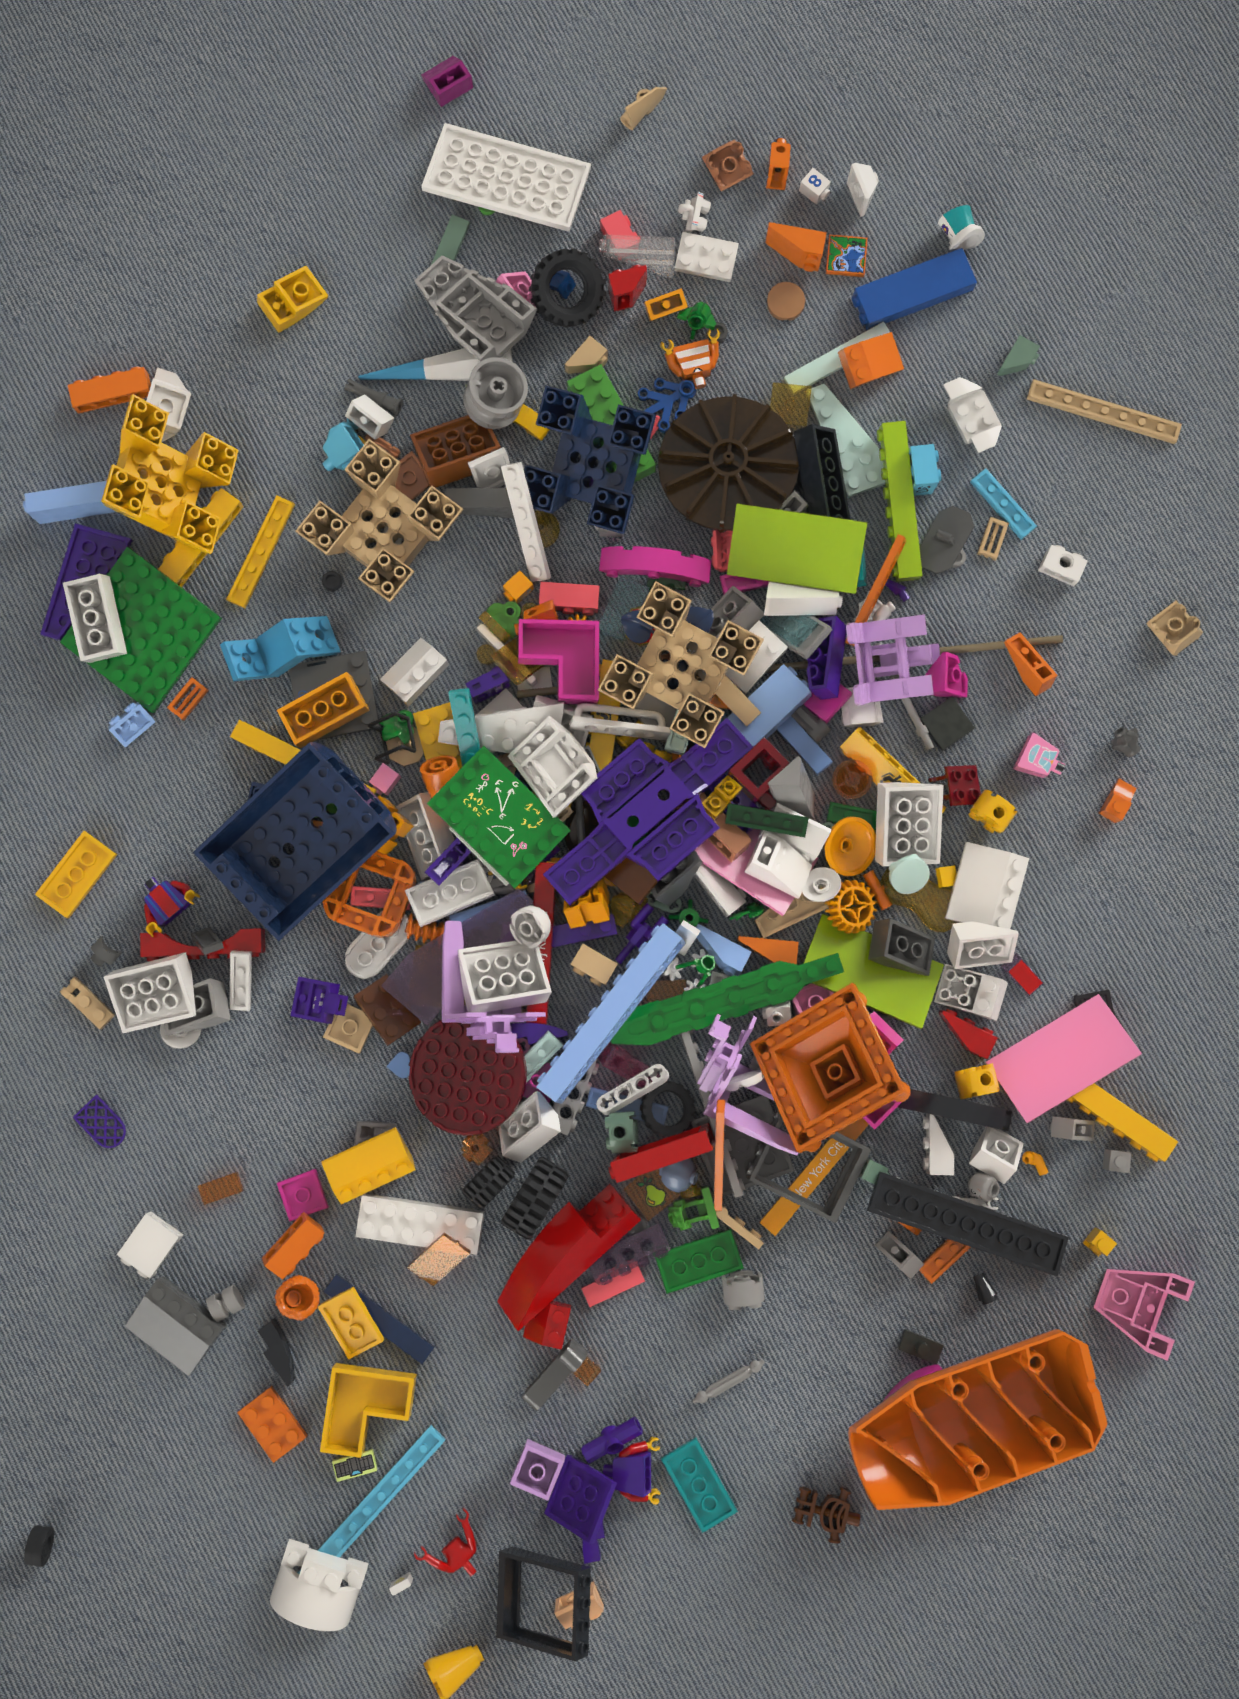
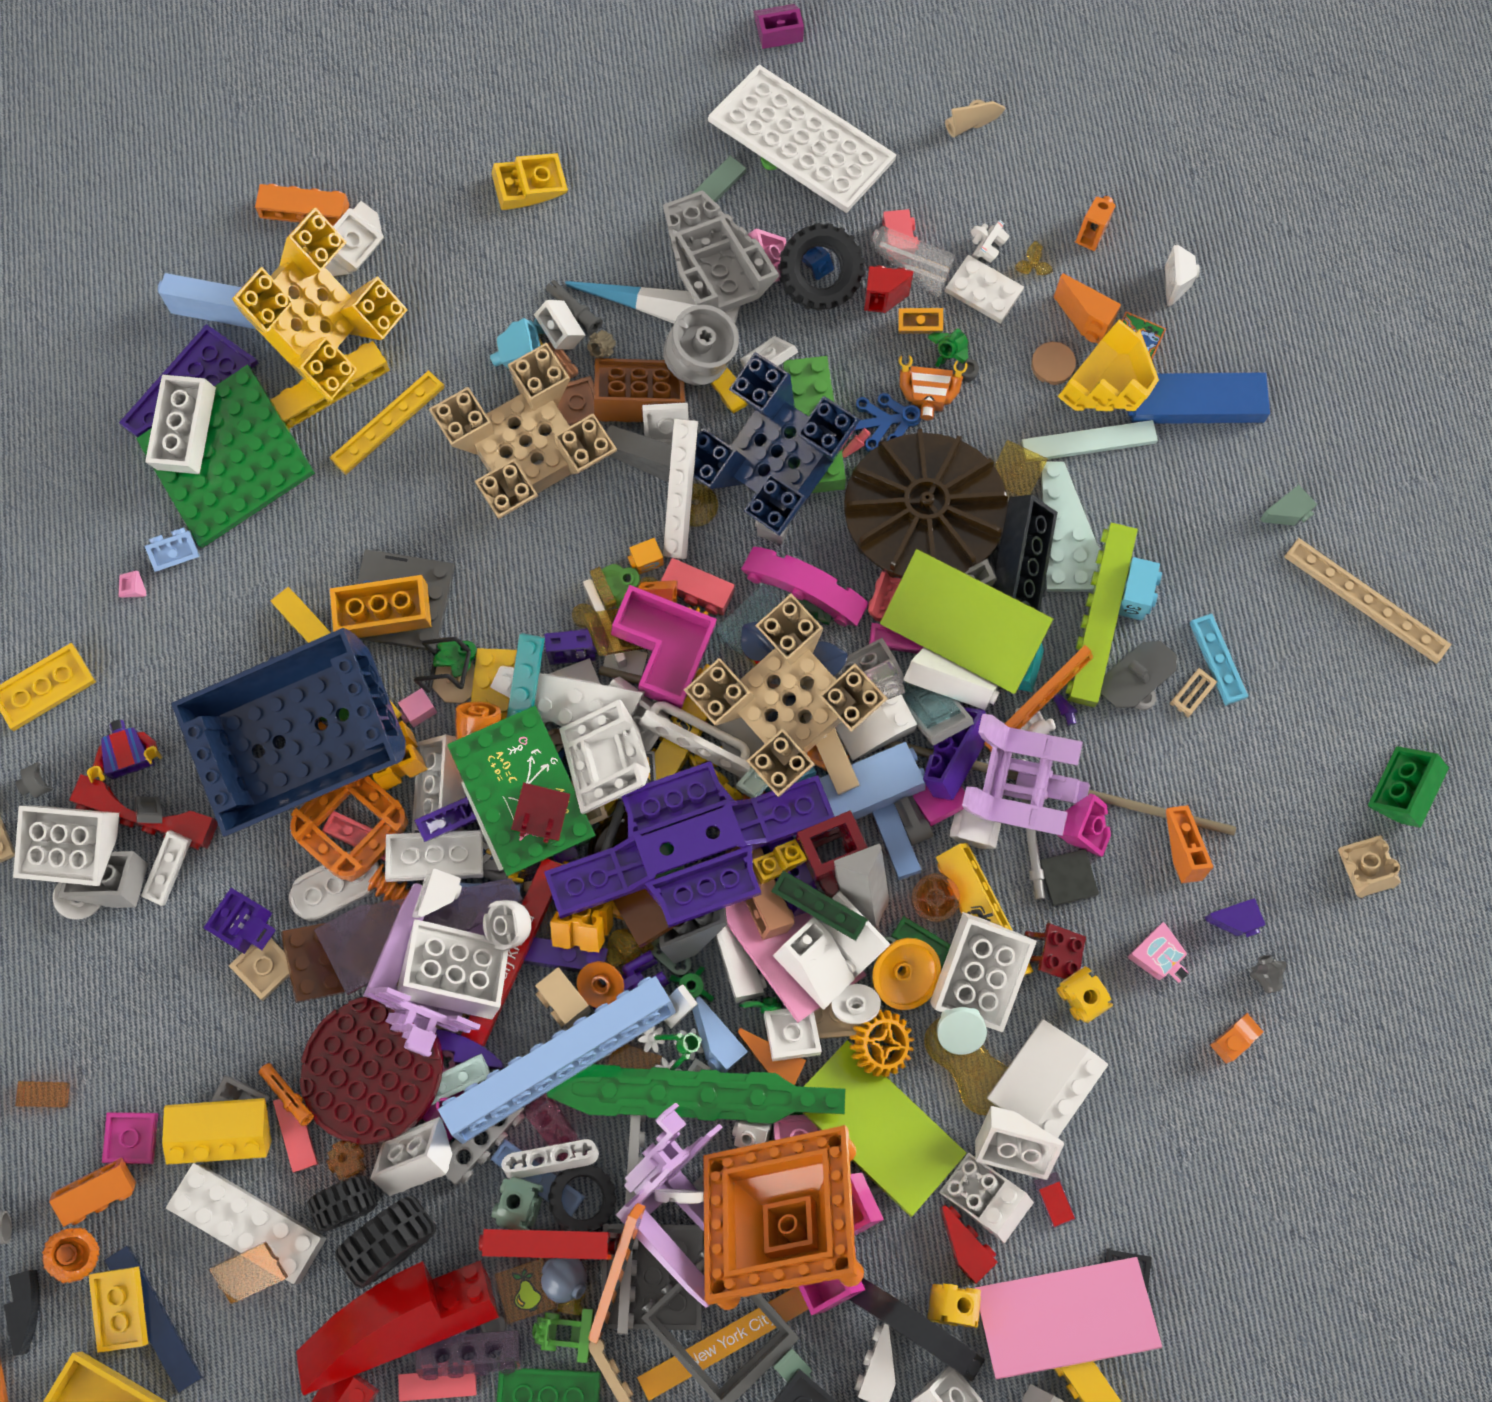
camera: 20 degrees right, 10 degrees down
orange tile [167,677,209,721] -> none
dark azure bracket [220,616,341,681] -> none
black tile [322,571,342,591] -> none
white slope [380,638,449,707] -> none
medium blue tile [386,1052,411,1078] -> none
tan slope [565,336,608,374] -> none
nougat slope [702,140,754,191] -> none
white brick [799,168,831,205] -> none
orange slope [838,332,904,389] -> none
orange pin [862,869,892,911] -> none
dark grey slope [868,918,935,976] -> none
yellow tile [935,865,957,888] -> none
hat [938,205,985,251] -> none
white piece [943,377,1002,453] -> none
white brick [1038,545,1088,587] -> none
none -> bright pink slope [119,571,146,598]
none -> orange pin [258,1063,314,1126]
none -> coral tile [273,1093,318,1173]
none -> white slope [412,868,462,918]
none -> dark red plate [511,782,570,843]
none -> orange dish [576,961,624,1008]
none -> dark tan gear [587,330,616,359]
none -> white plate [740,336,798,367]
none -> white plate [764,1008,822,1061]
none -> clear slope [864,661,905,700]
none -> clear yellow plant [1015,241,1053,276]
none -> yellow panel [1058,319,1159,411]
none -> dark purple slope [1205,898,1266,938]
none -> green slope [1368,746,1449,828]

